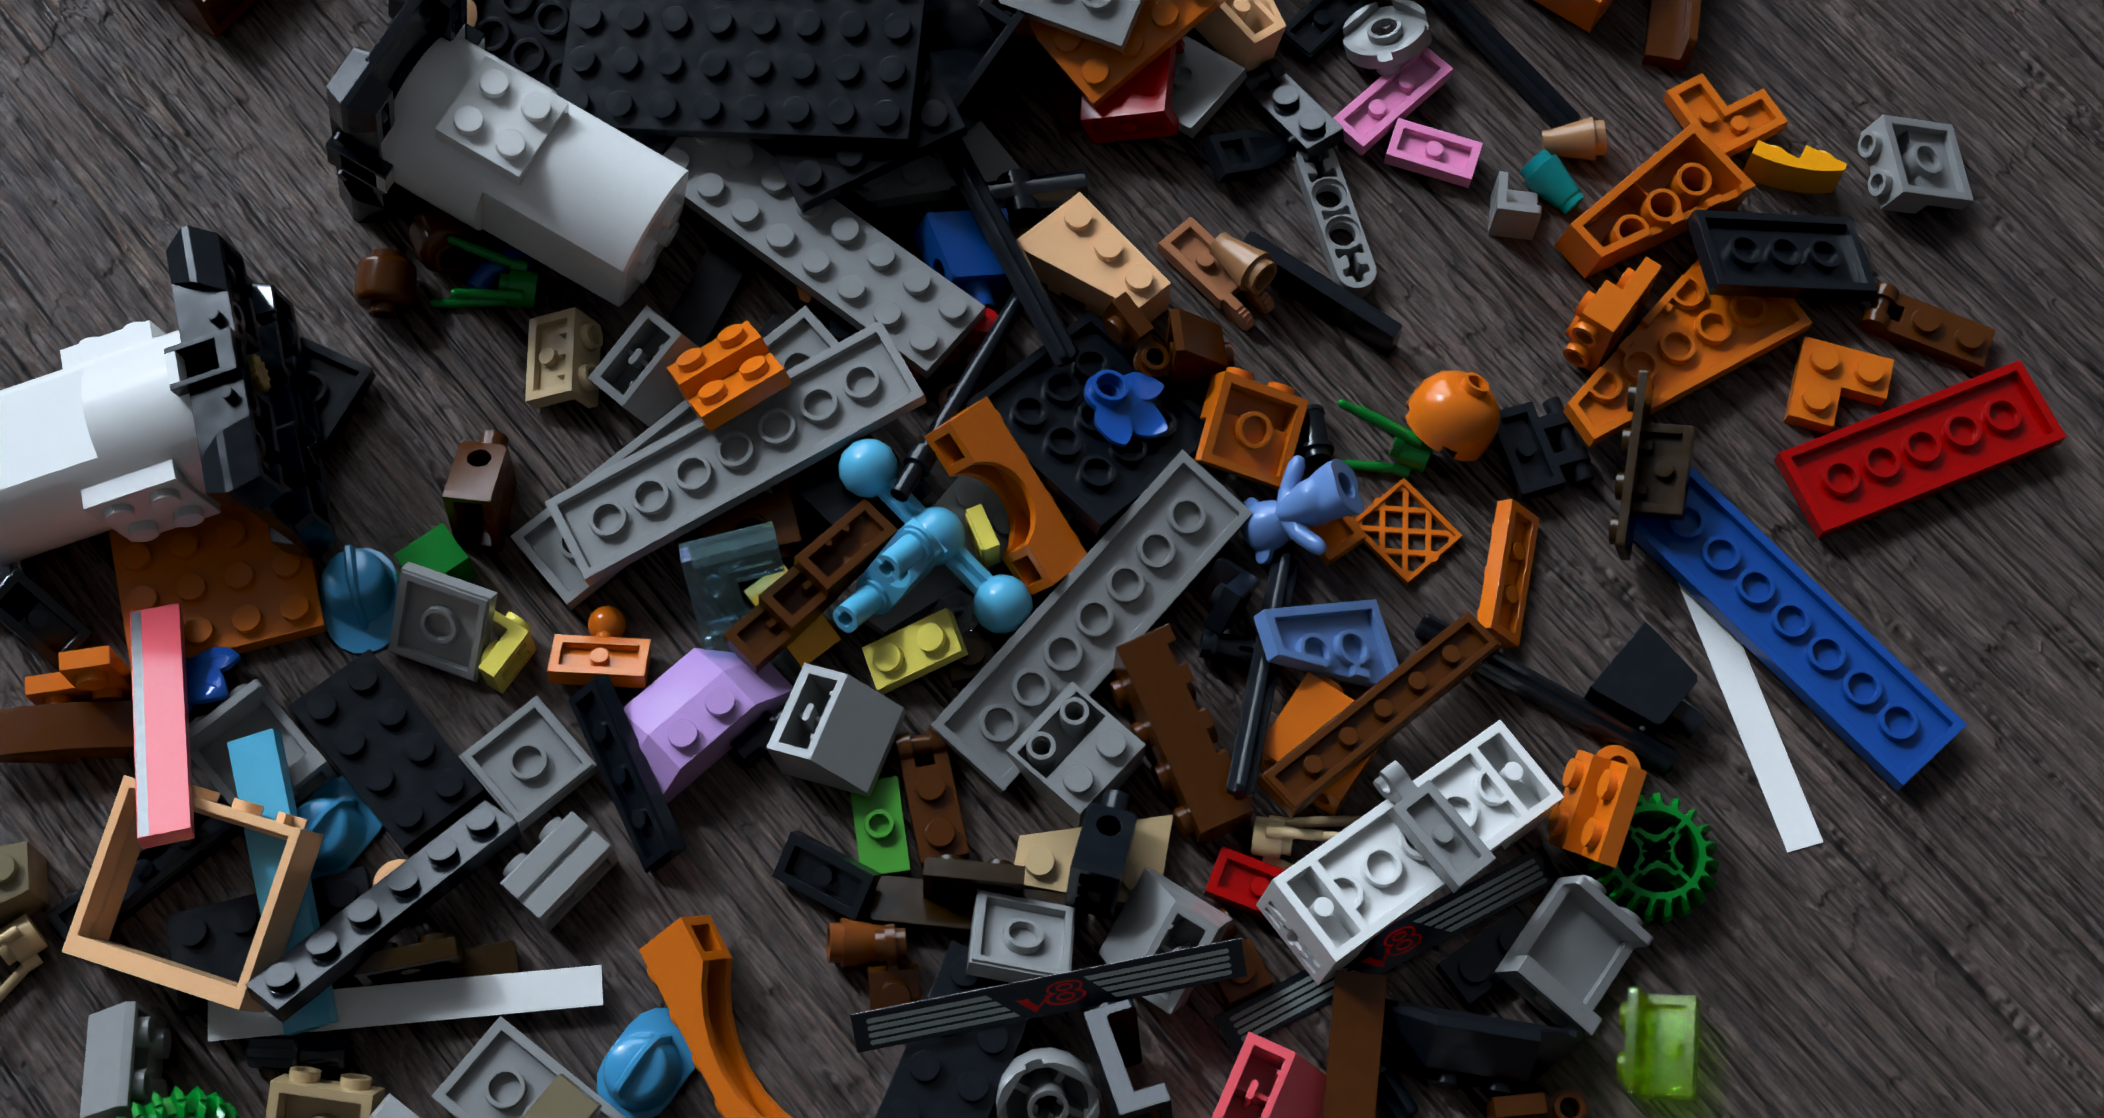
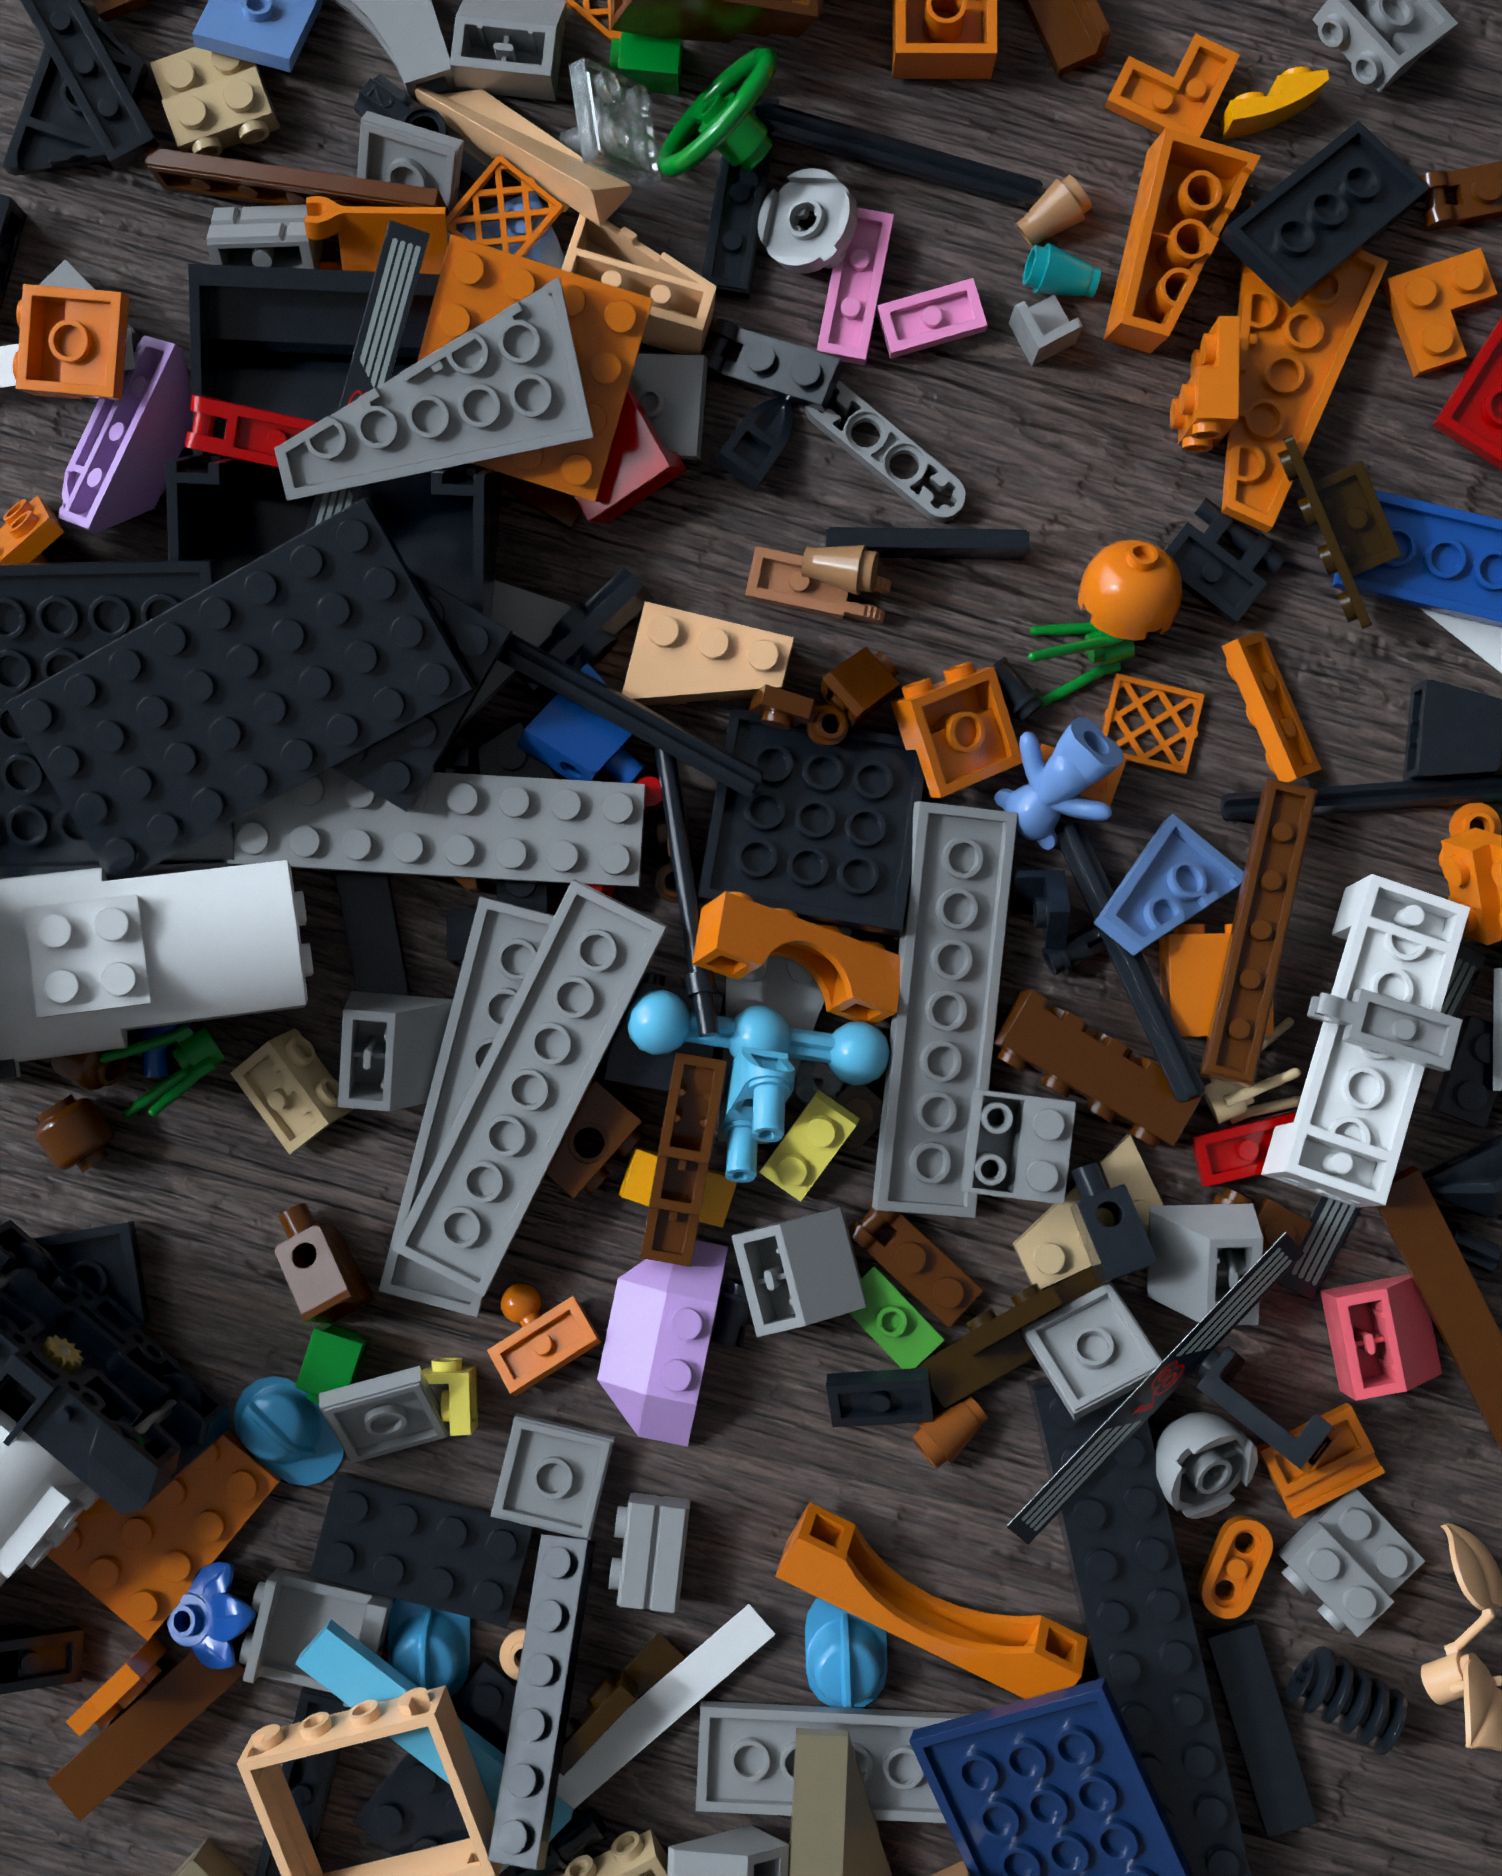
camera: 30 degrees left, 20 degrees up
coral tile [130,603,195,849] -> none
black tile [568,675,687,873] -> none
orange plate [666,320,792,432] -> none
clear light blue panel [678,521,785,650] -> none
reddish brown plate [868,924,921,1010] -> none
light yellow tile [965,504,1000,568] -> none
blue plate [1084,370,1168,447] -> none

